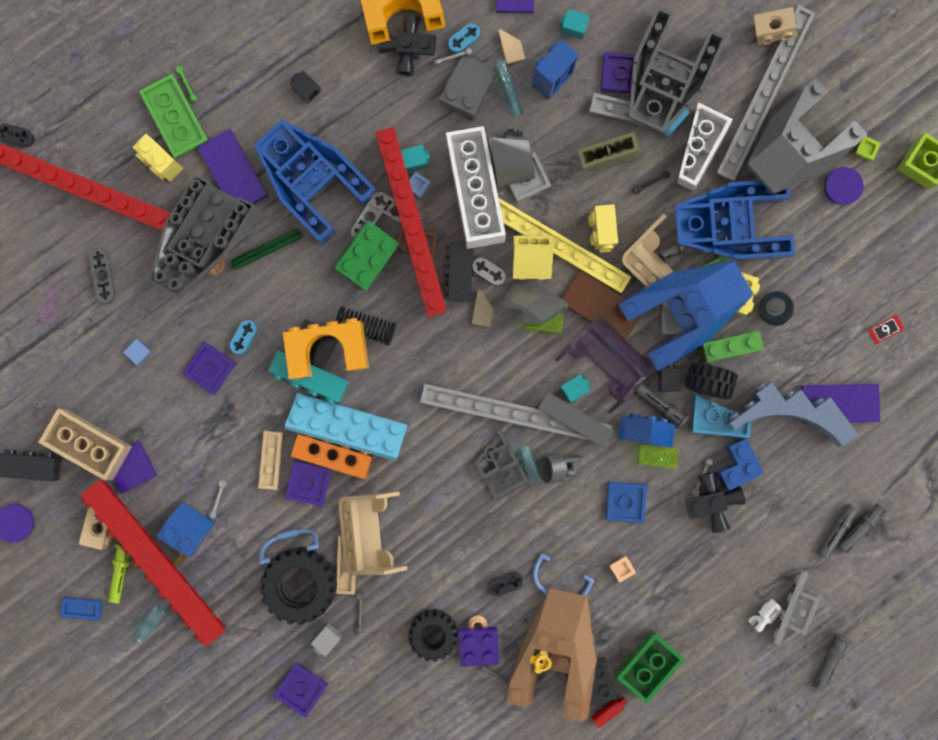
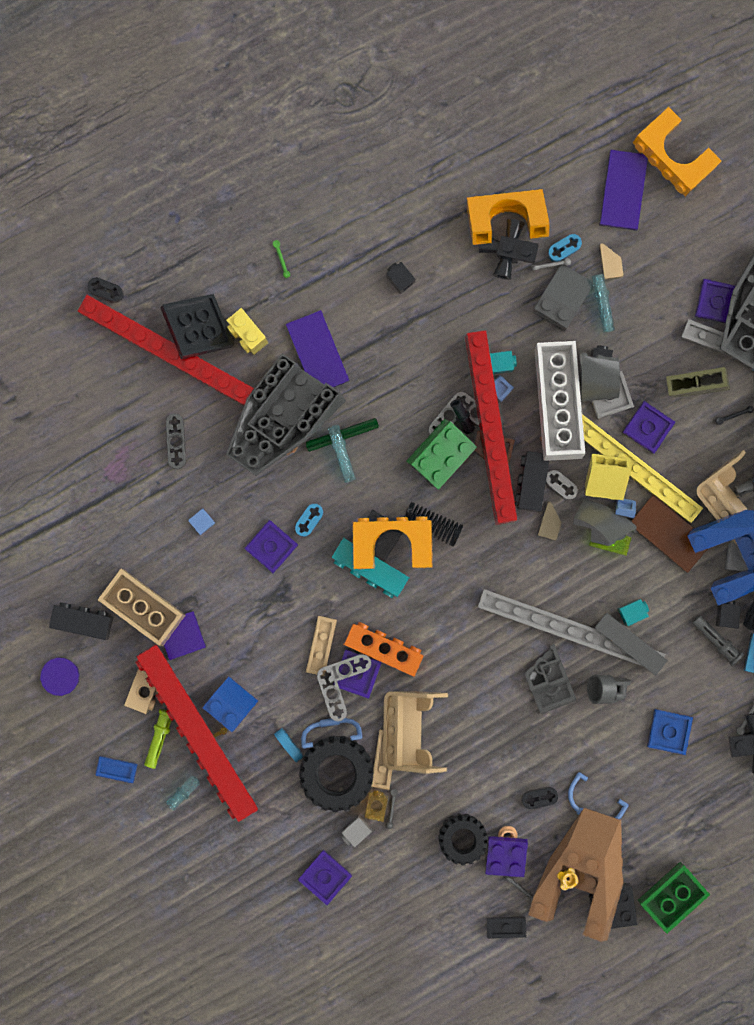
camera: 10 degrees right, 0 degrees up
bright green plate [139,73,209,159] -> none
light grey hinge [209,480,227,519] -> none
blue wedge [254,119,377,245] -> none
medium azure plate [285,393,407,461] -> none
clear light blue axle [518,445,541,484] -> none
blue brick [532,39,579,100] -> none
clear purple windscreen [554,317,651,414] -> none
teal brick [559,9,590,40] -> none
light yellow brick [588,204,618,253] -> none
red cylinder [591,696,628,729] -> none
light nougat plate [609,555,636,583] -> none
blue brick [618,413,675,447] -> none
clear neon green plate [637,445,679,468] -> none
none -> black plate [160,294,234,359]
none -> dark azure beam [274,728,304,763]
none -> light grey beam [317,654,371,721]
none -> clear light blue pin [327,424,356,483]
none -> clear yellow brick [365,791,388,822]
none -> black axle [450,399,475,434]
none -> black plate [486,916,526,939]
none -> medium blue tile [615,499,636,518]
none -> dark purple tile [622,401,676,454]

